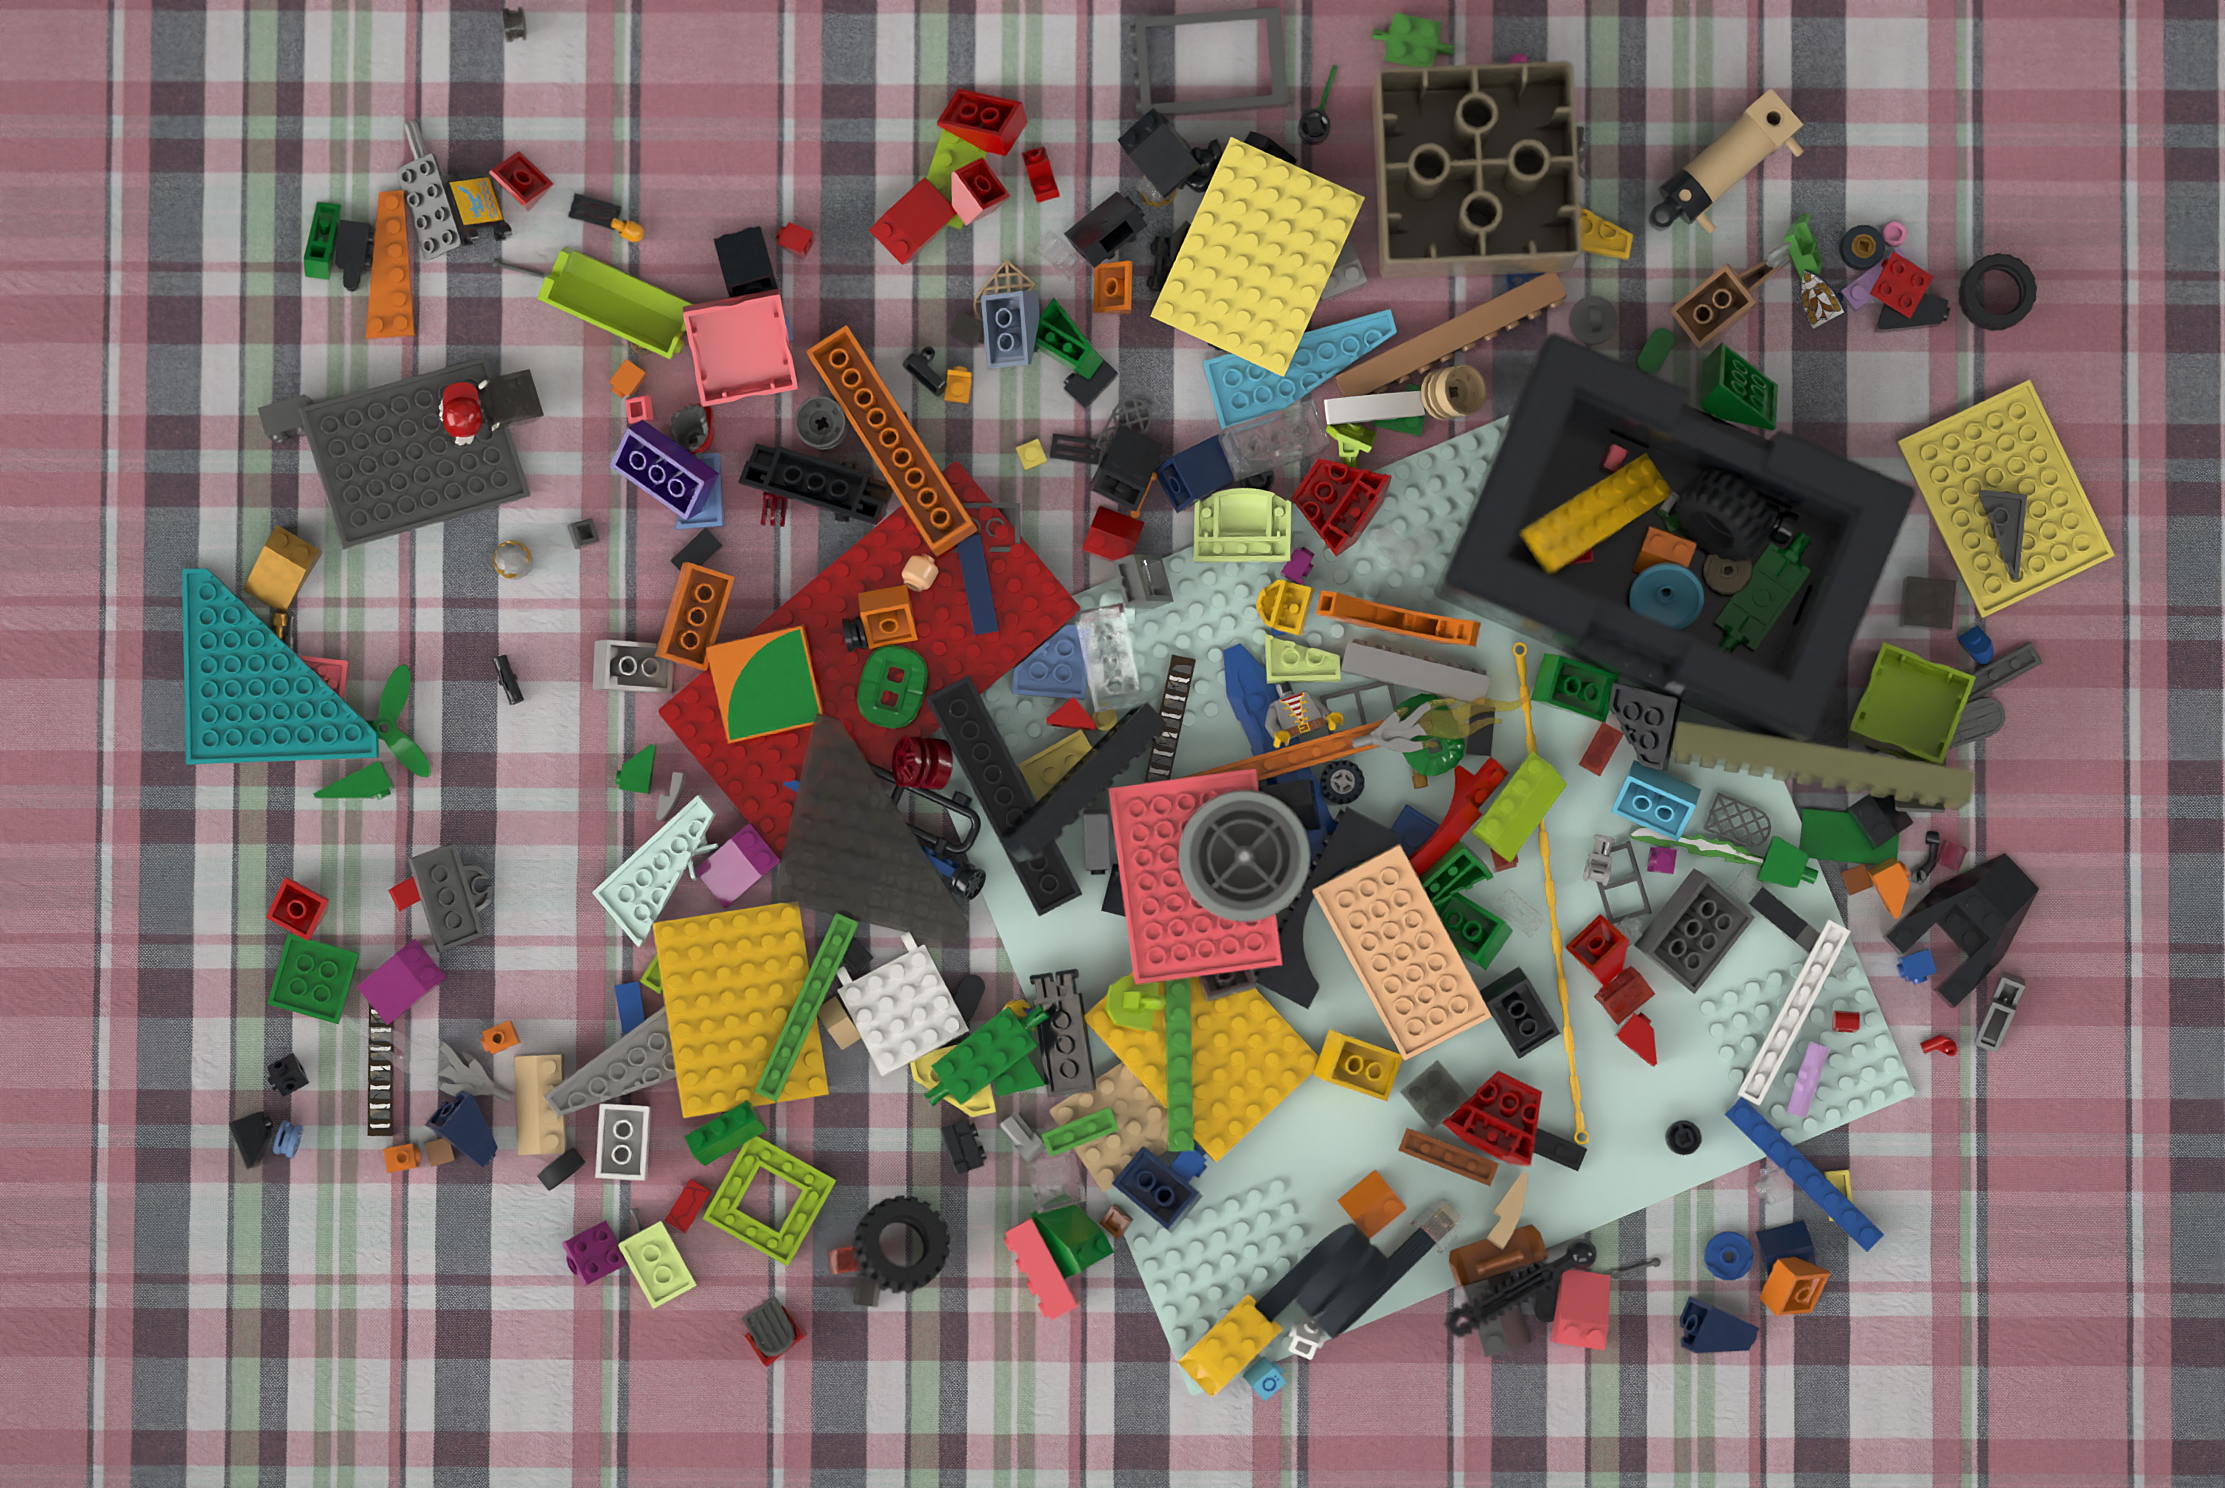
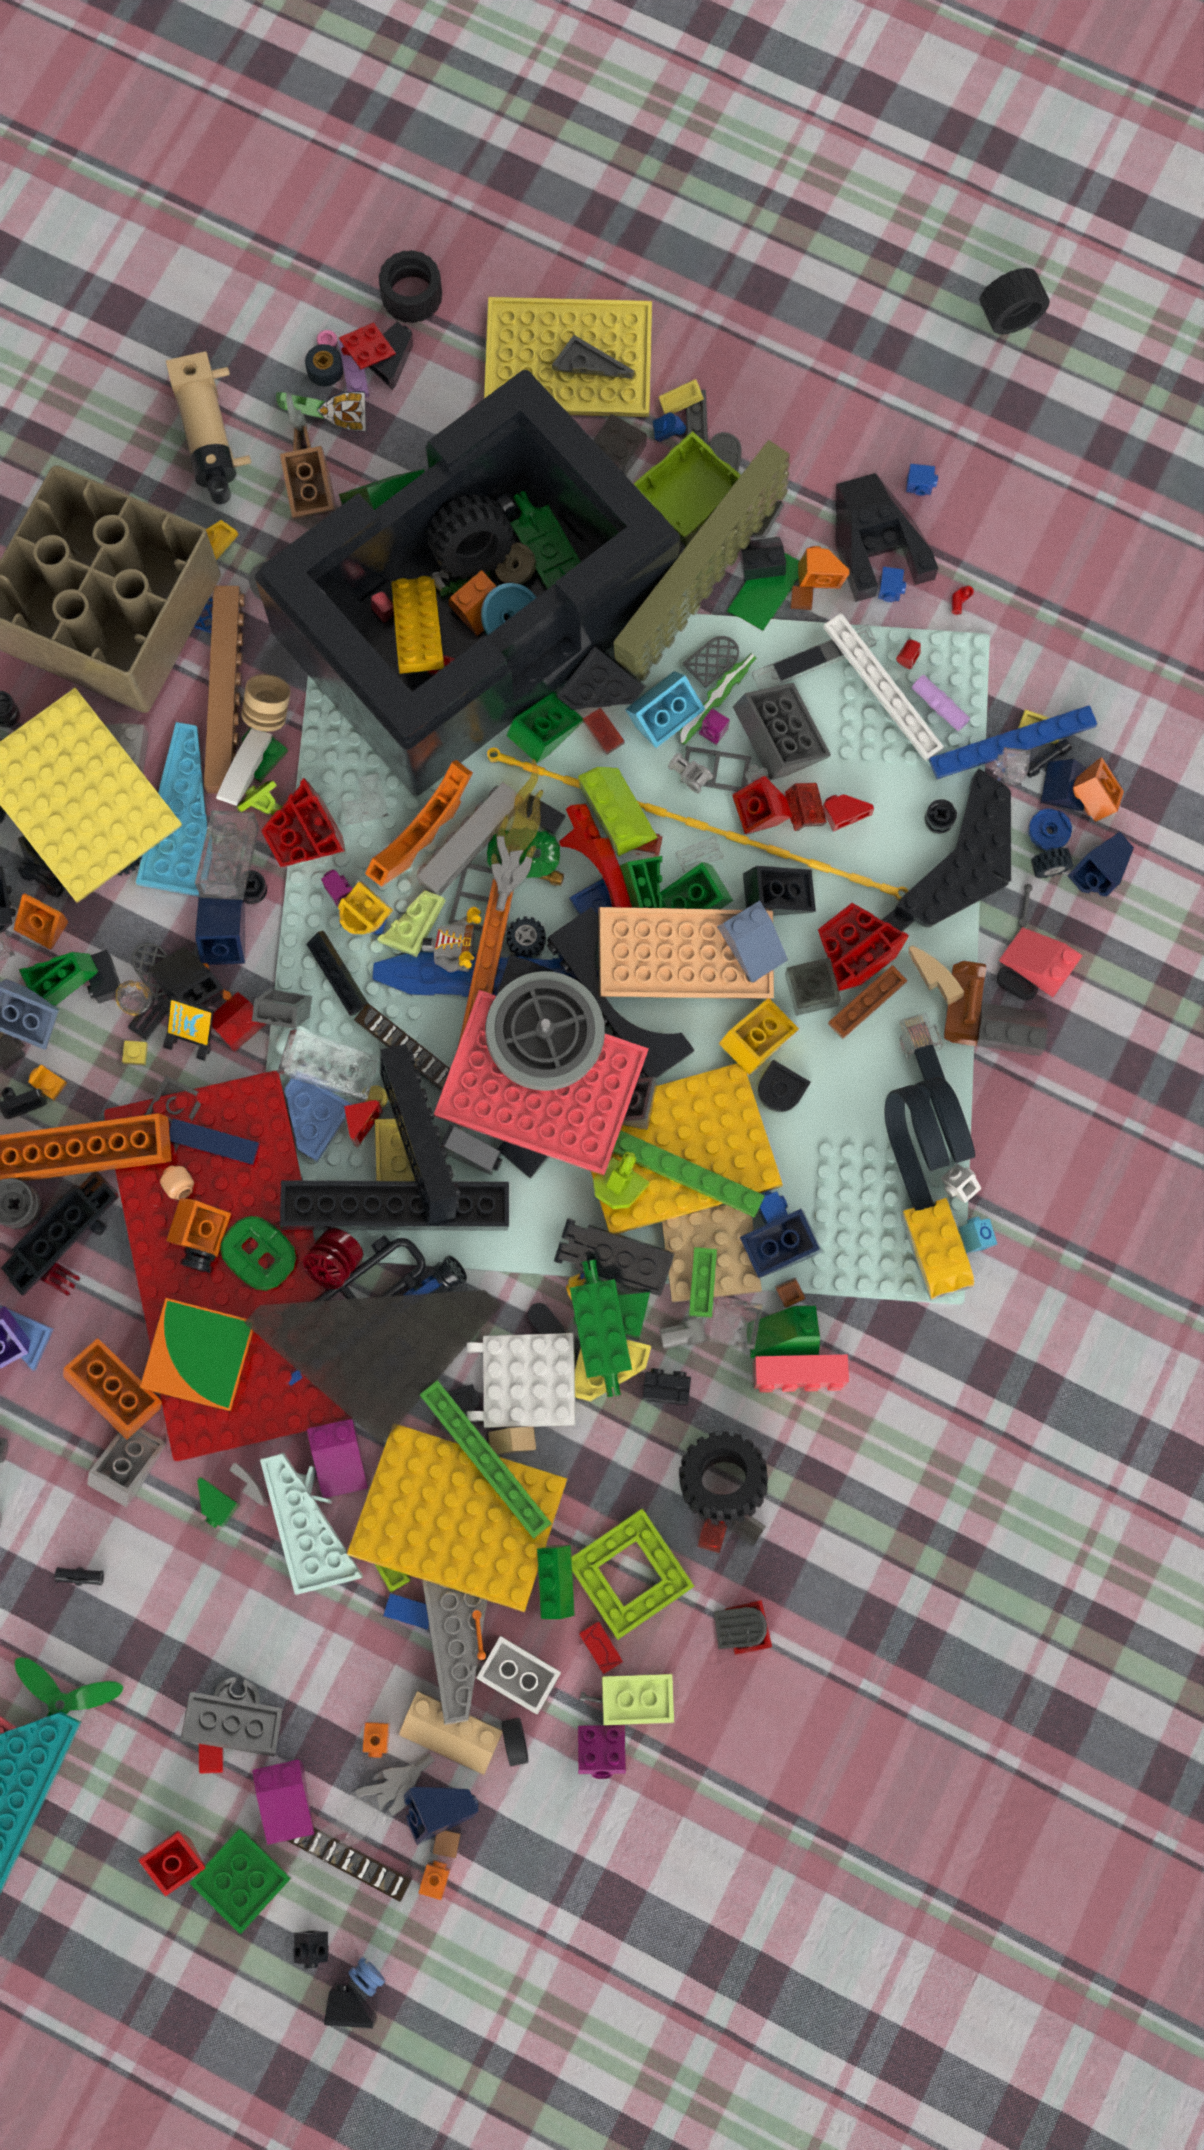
camera: 65 degrees left, 10 degrees down
green slope [313,761,395,800] -> none
black tile [671,527,723,571] -> none
yellowish green slope [1193,488,1292,563] -> none
orange slope [1337,1170,1407,1239] -> none
black gear [1444,1238,1597,1338] -> none
green torso [1756,836,1819,889] -> none
black piece [1912,831,1940,885] -> none
clear pink brick [1934,839,1968,872] -> none
dark grey slope [1974,971,2025,1053] -> none
none -> clear hair [116,980,152,1016]
none -> flag [163,996,214,1061]
none -> black plate [306,931,368,1016]
none -> orange hinge [472,1610,486,1660]
none -> light yellow tile [658,379,704,414]
none -> sand blue slope [717,901,788,983]
none -> black tile [758,1060,811,1112]
none -> black wing [895,768,1011,927]
none -> blue brick [906,464,938,496]
none -> black bar [1023,739,1072,778]
none -> black wheel [1031,847,1074,878]

